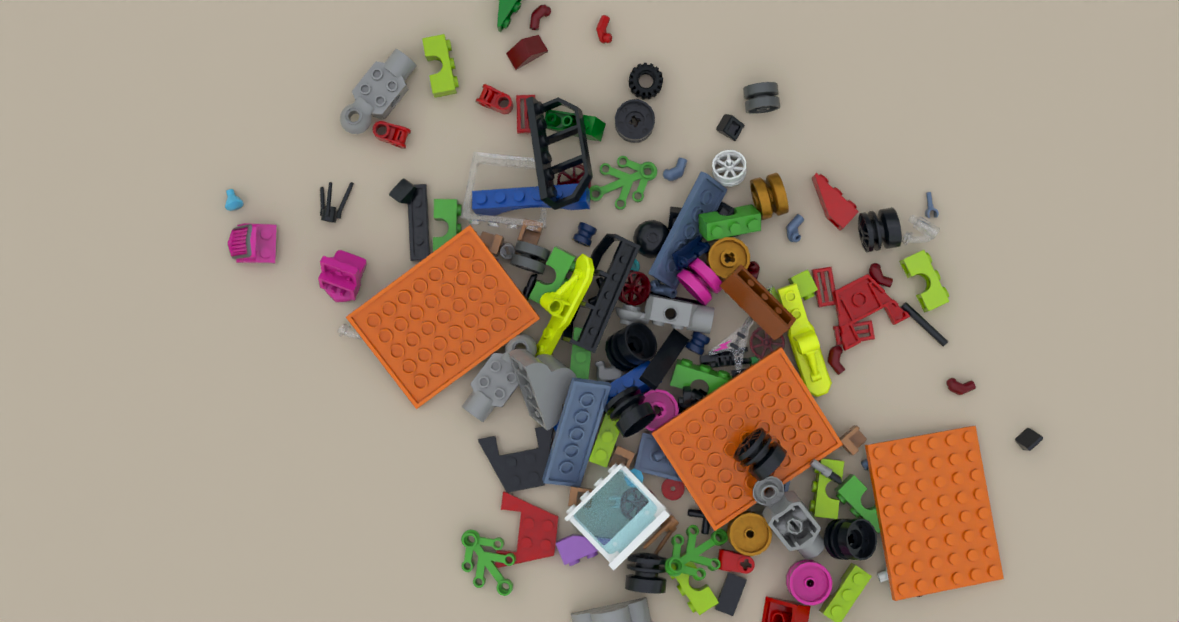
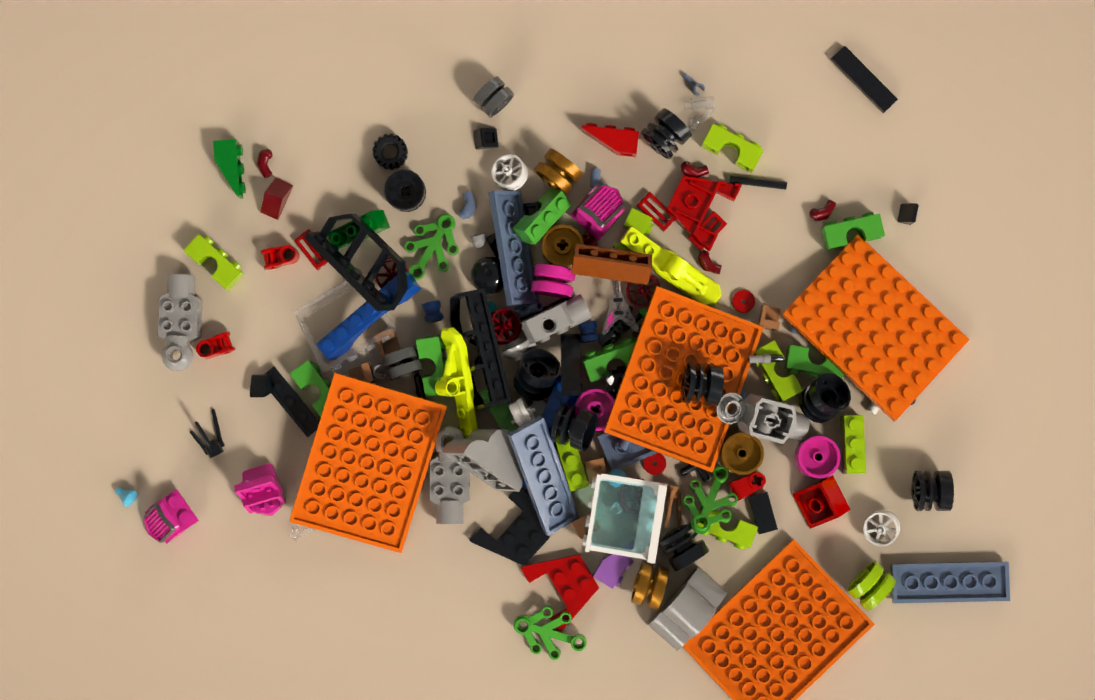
camera: 30 degrees left, 0 degrees up
red arm [596,15,612,44] -> none
dark blue hinge [672,236,710,271] -> none
none -> light grey hinge [470,233,486,248]
none -> white wheel [508,398,536,427]
none -> dark pink piece [570,185,626,240]
none -> pearl gold wheel [631,561,669,610]
none -> red wheel [732,290,755,313]
none -> bright green arch [821,212,885,251]
none -> black tile [831,46,898,113]

